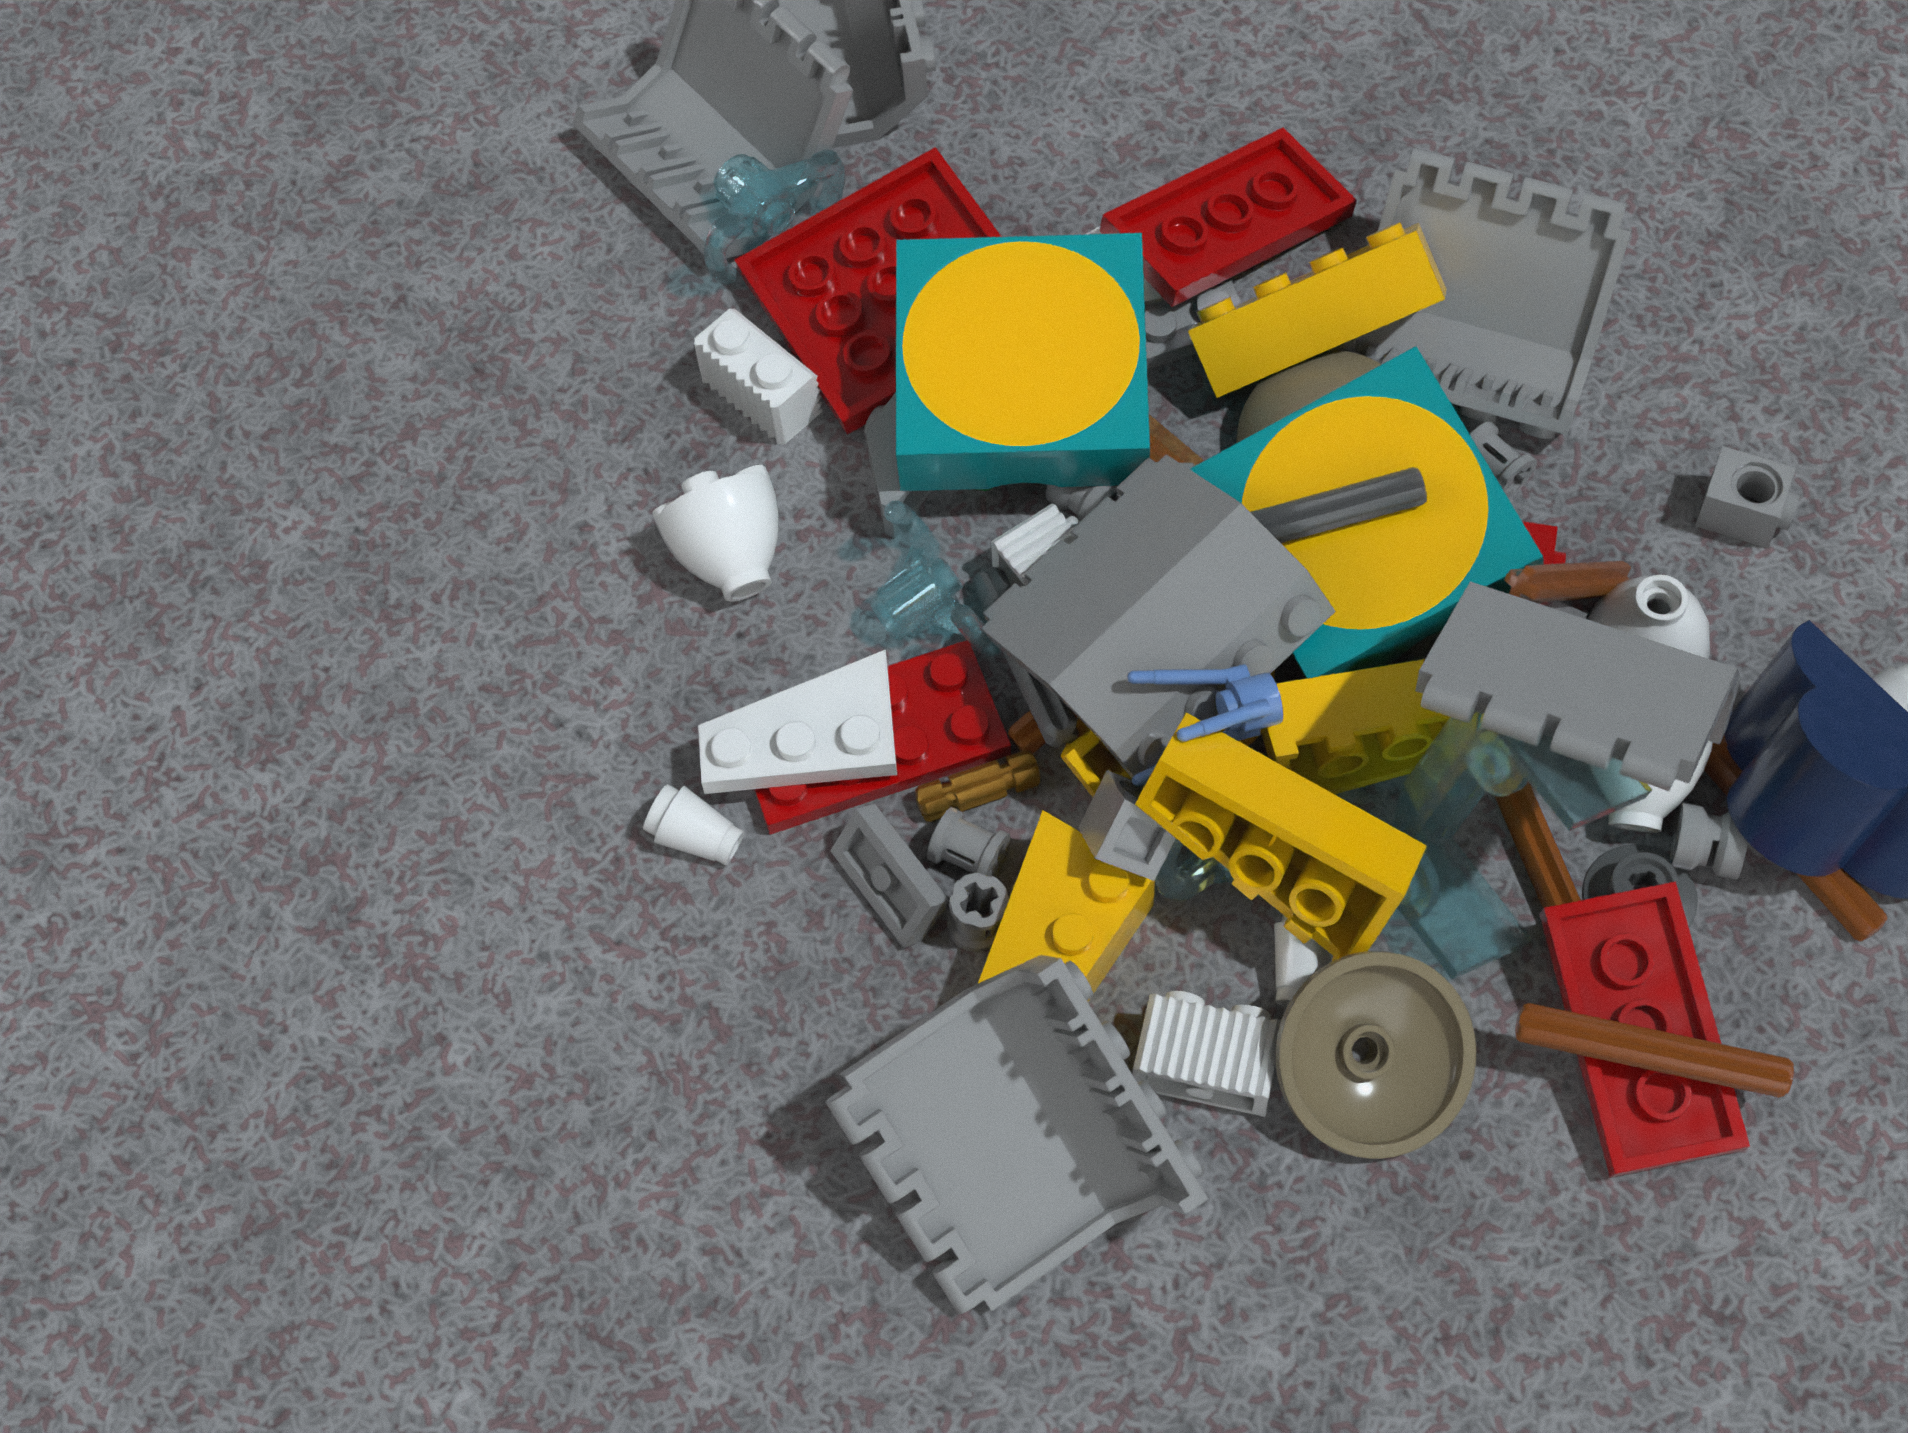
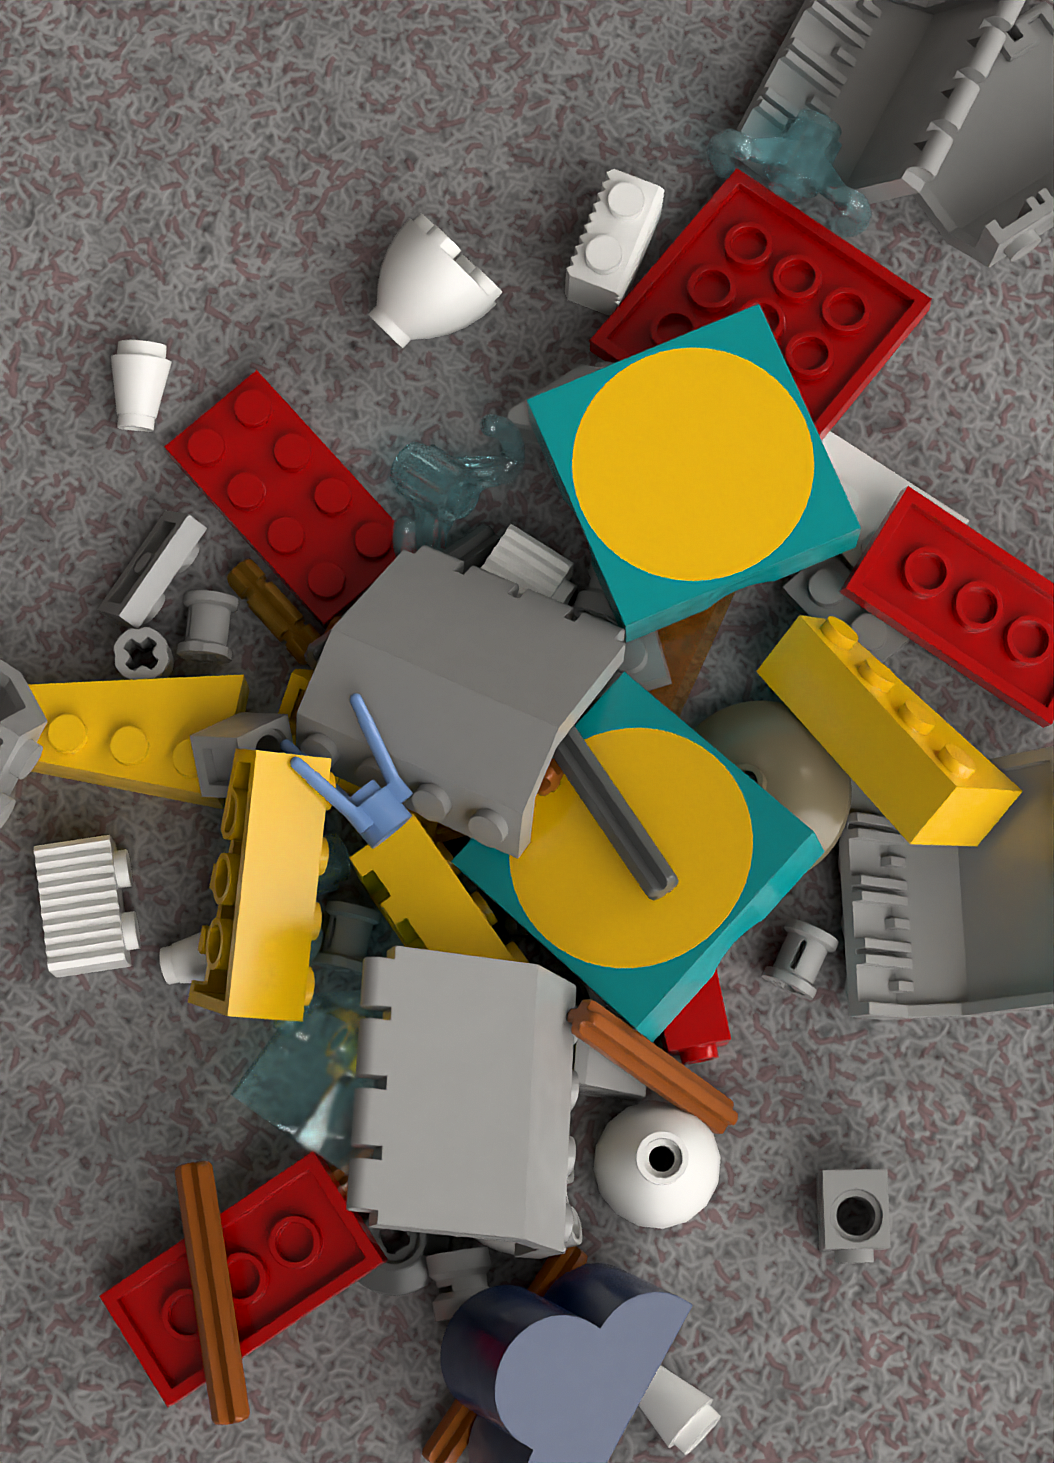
camera: 60 degrees right, 15 degrees up
white wing [698,650,897,794] -> none
dark tan dish [1275,951,1476,1159] -> none

